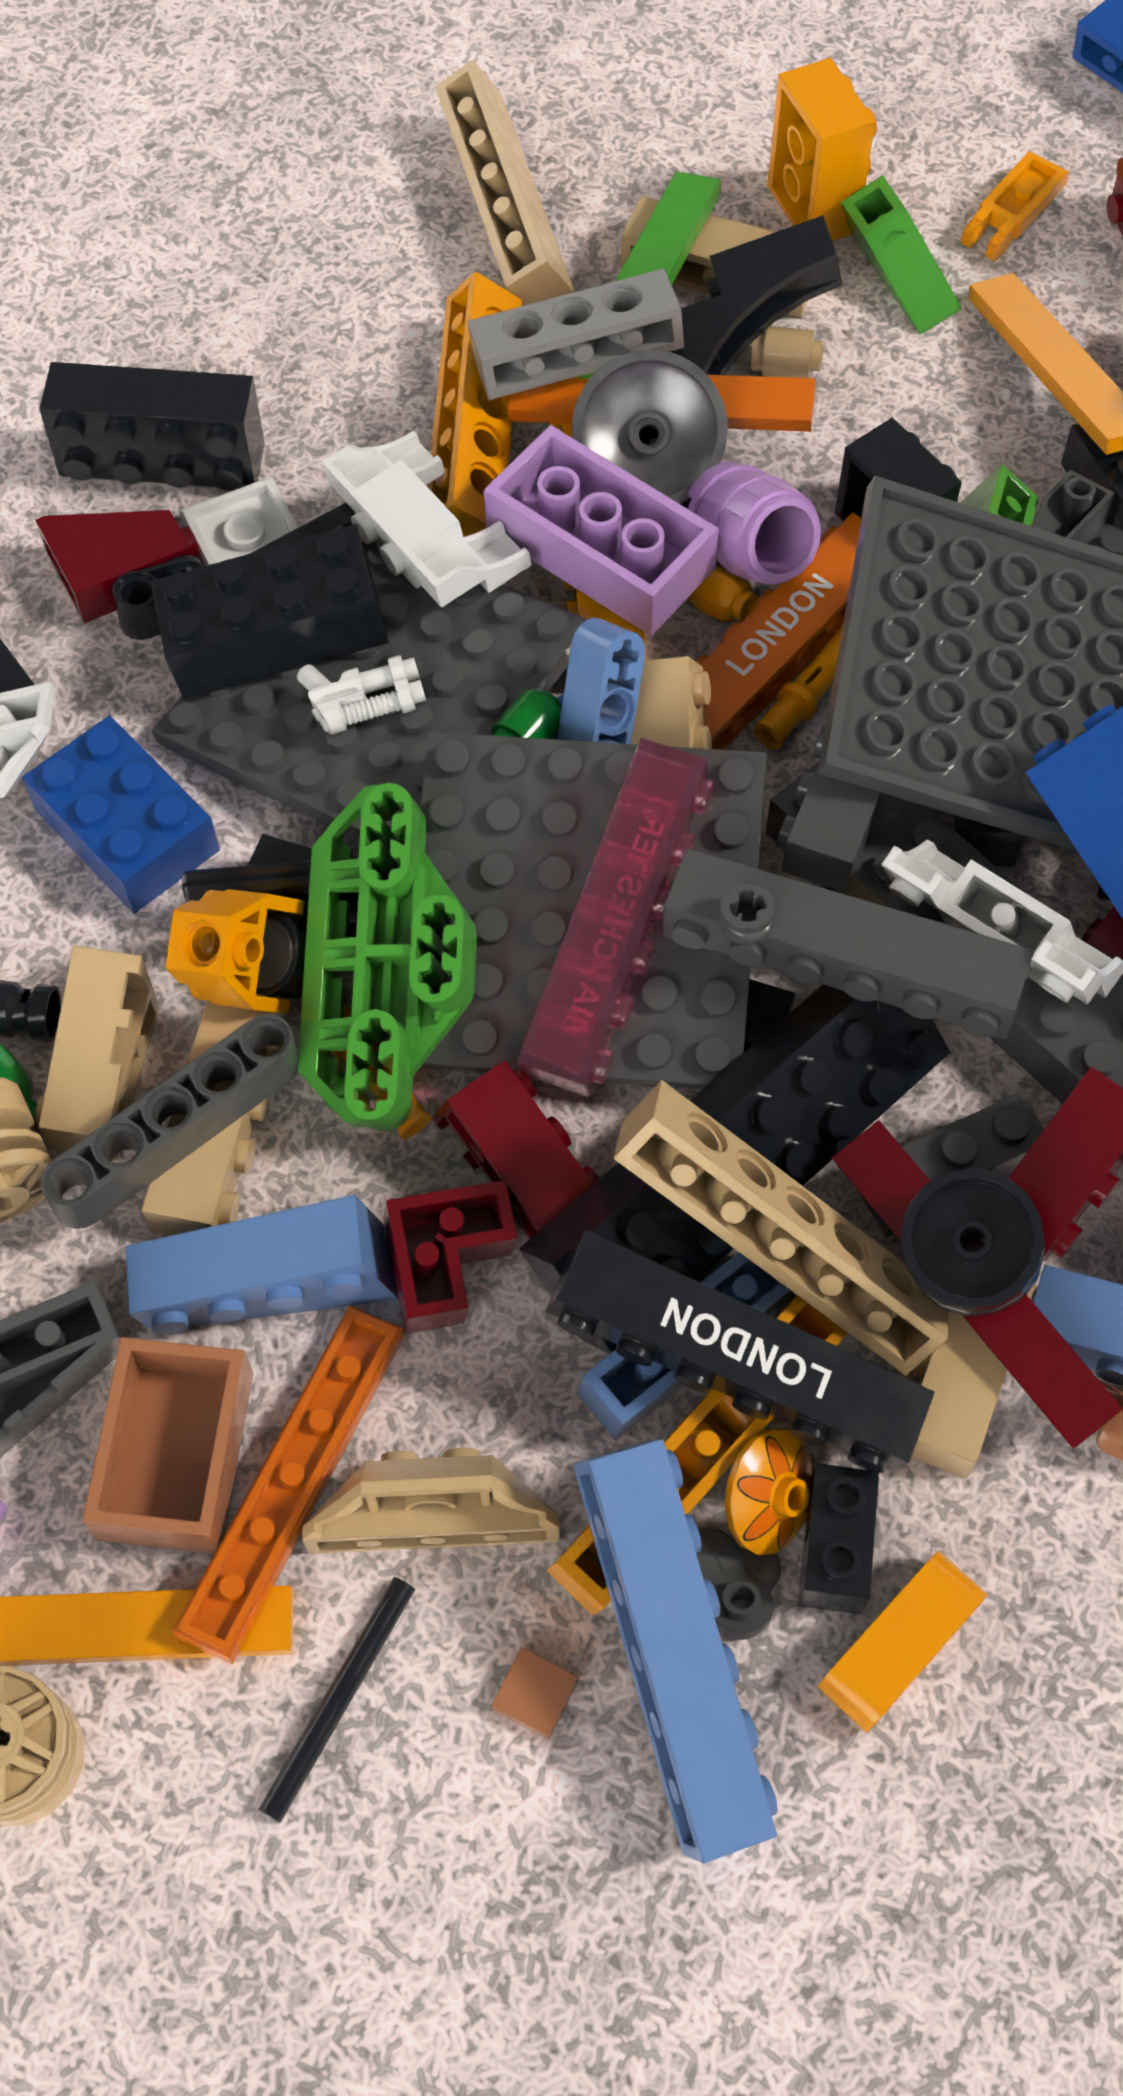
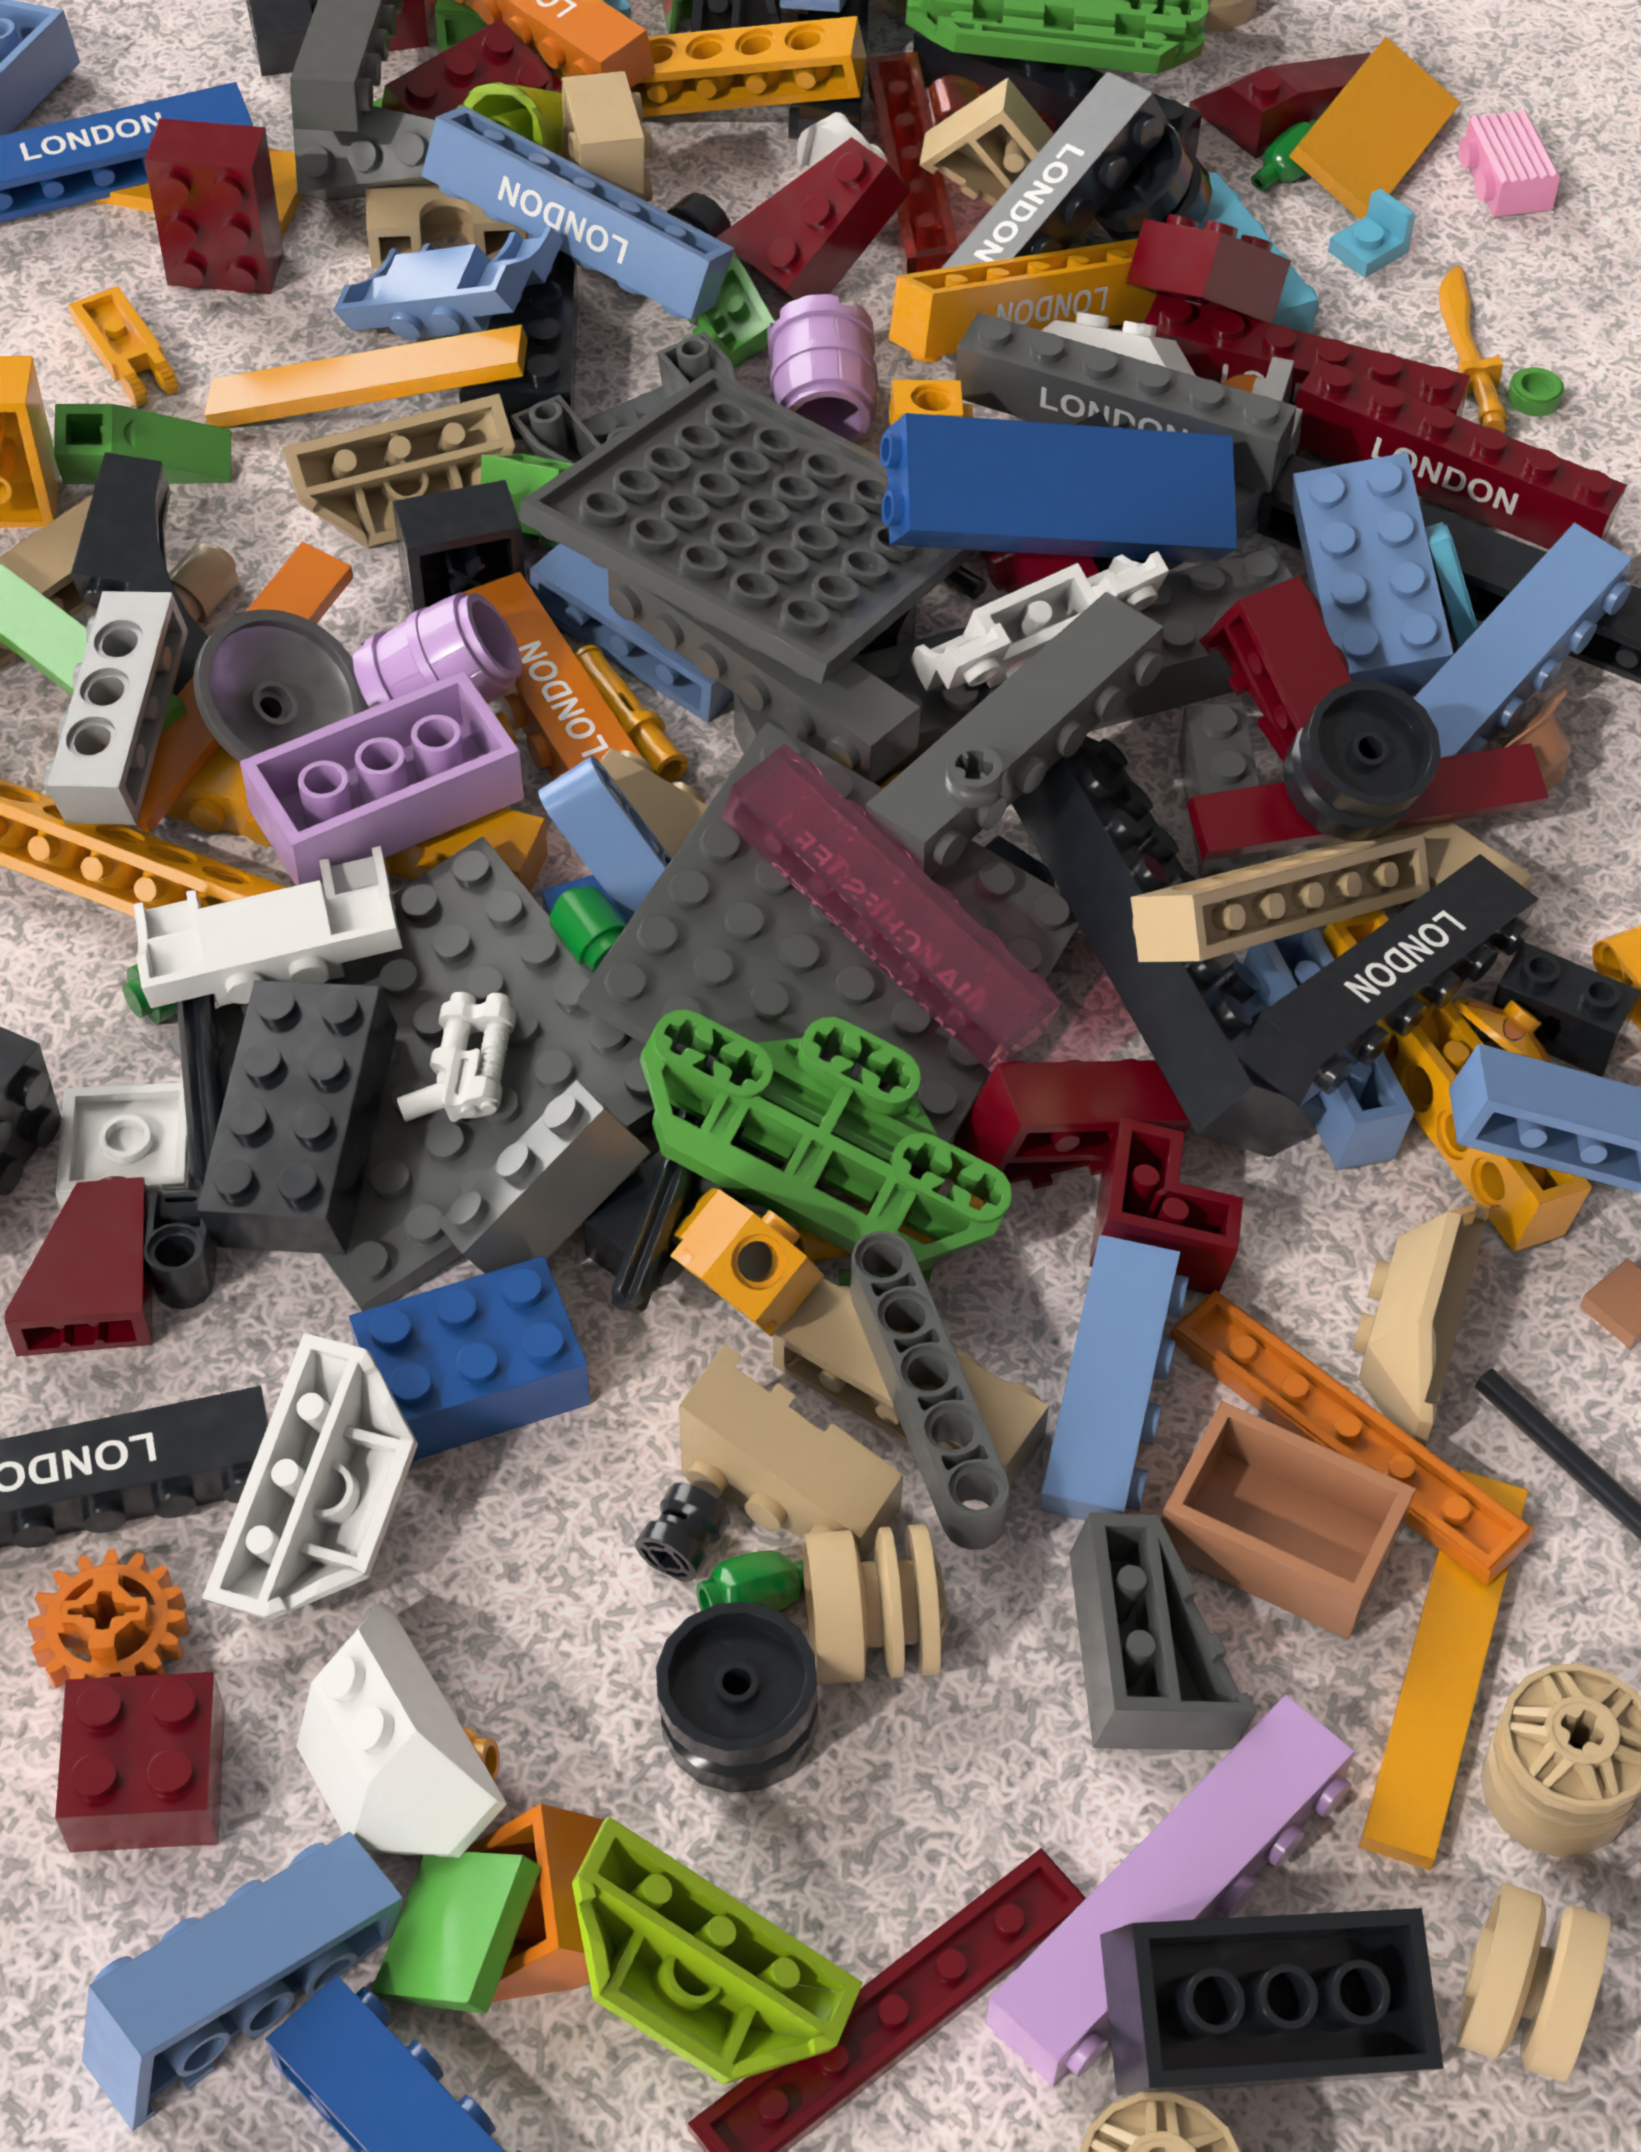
camera: 70 degrees left, 10 degrees down
none -> tan wedge [282,394,515,548]
none -> dark grey brick [437,1080,651,1273]

